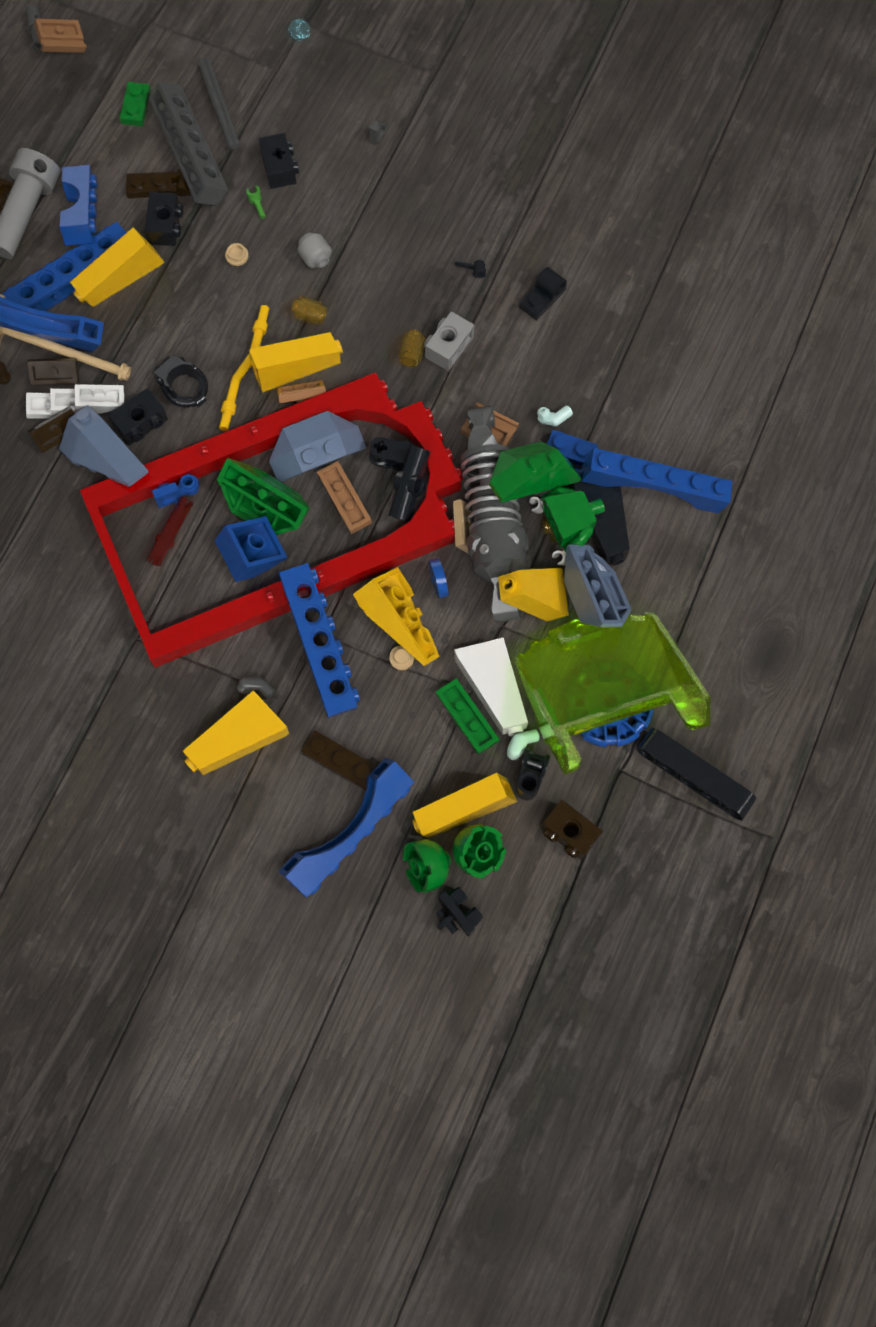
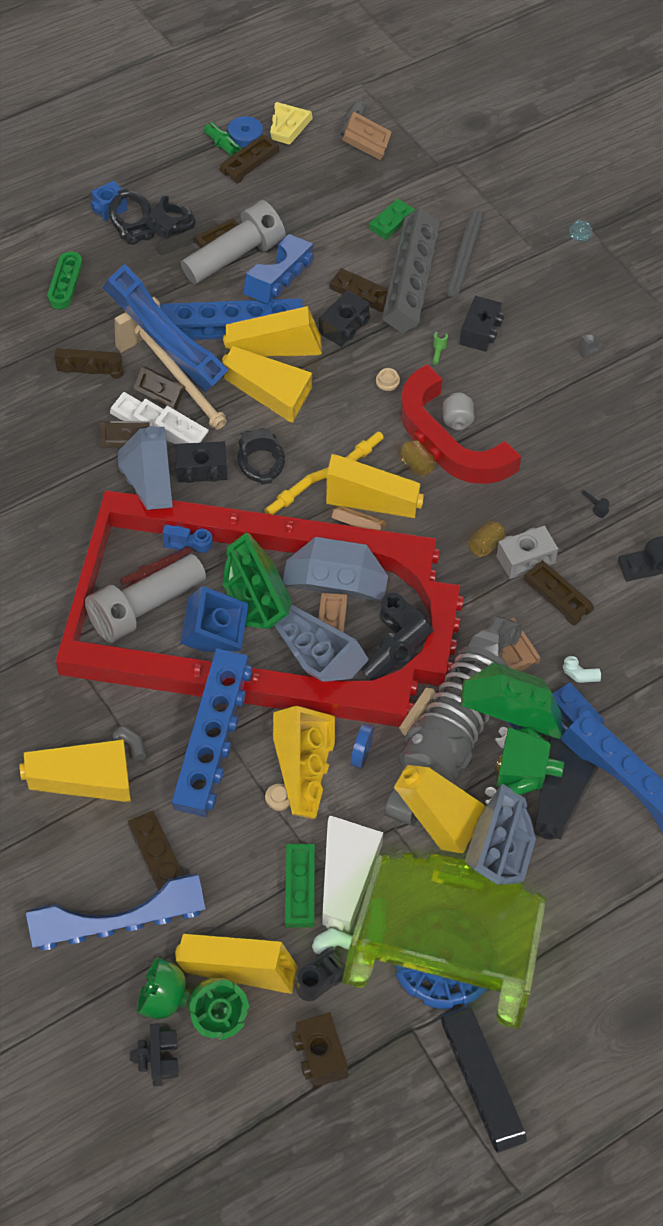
camera: 35 degrees right, 15 degrees down
none -> light grey piece [85,554,206,643]
none -> yellow slope [221,346,312,423]
none -> sand blue wedge [275,604,369,682]
none -> red arch [401,364,521,484]
none -> dark brown plate [524,560,594,625]

